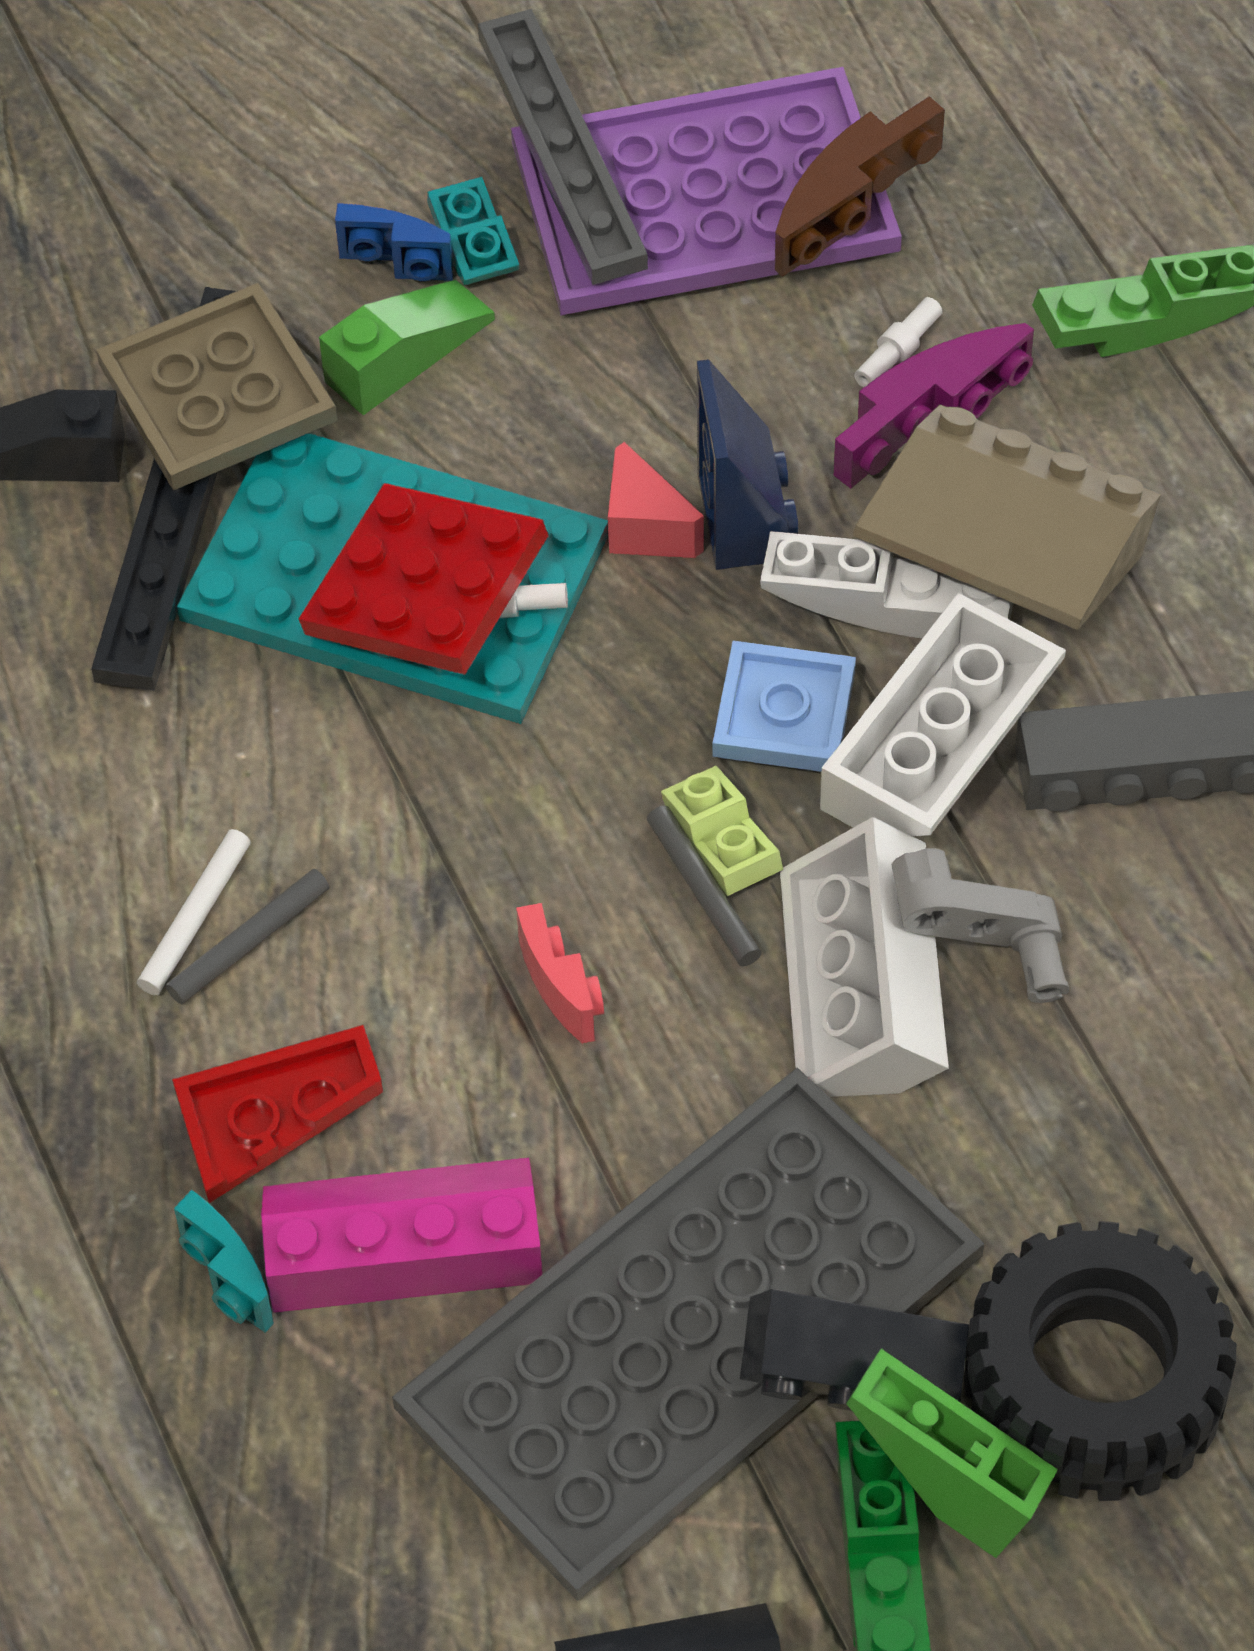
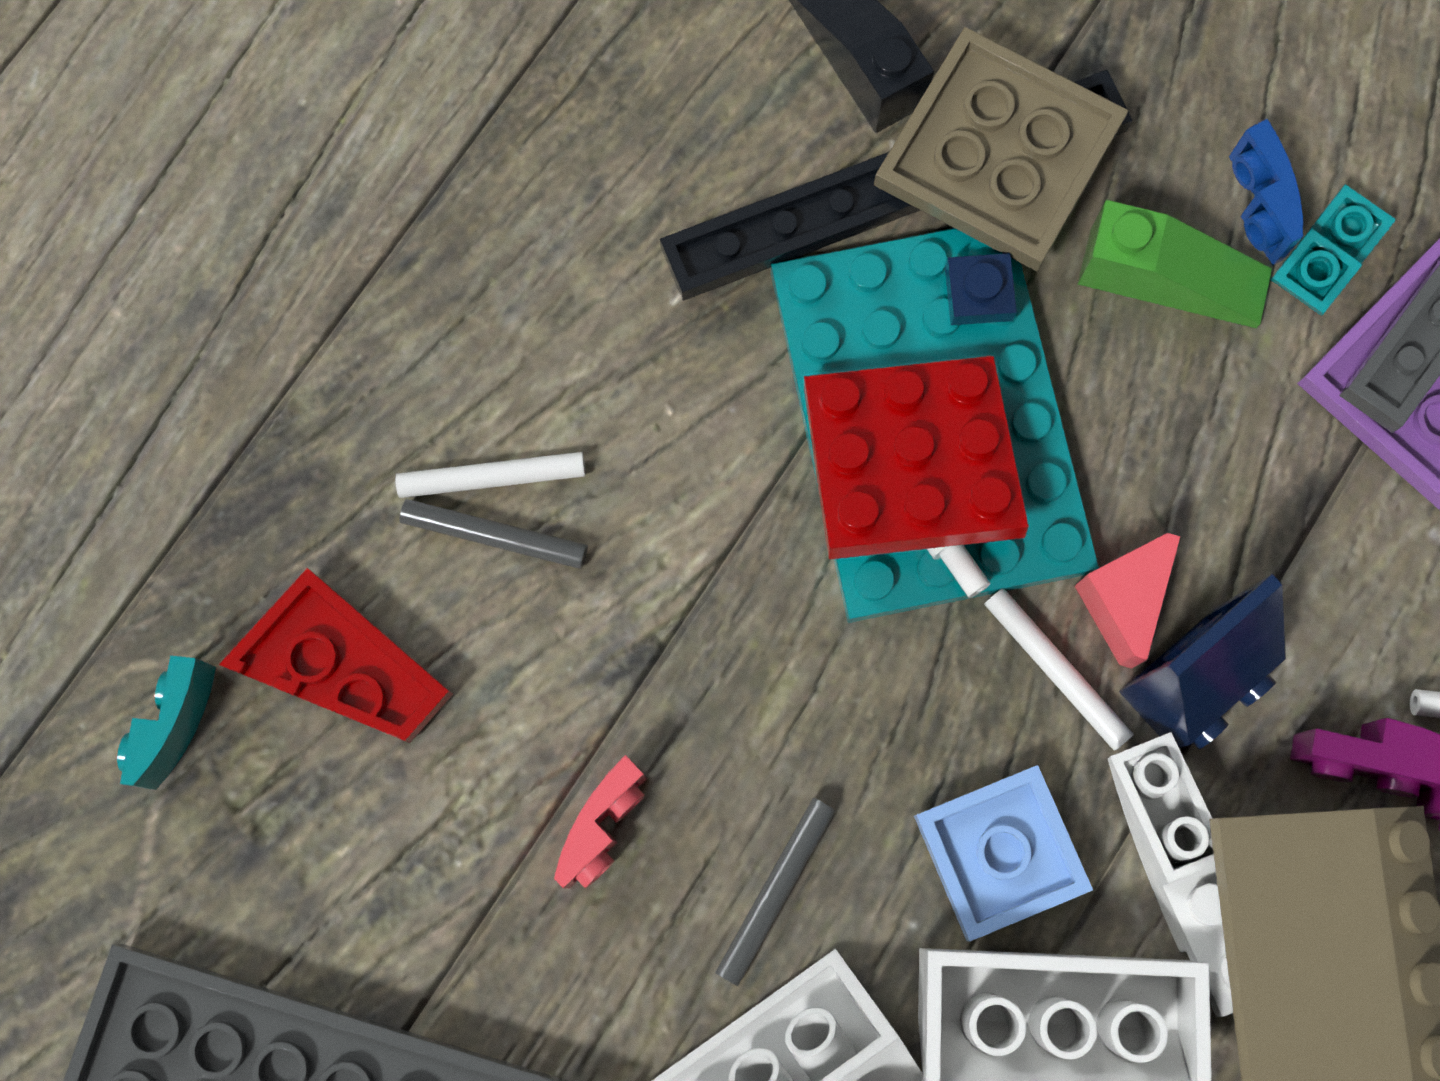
camera: 60 degrees right, 20 degrees up
dark pink slope [261,1157,542,1313] -> none
yellowish green slope [661,766,783,896] -> none
none -> dark blue plate [945,253,1017,325]
none -> white bar [984,589,1134,751]

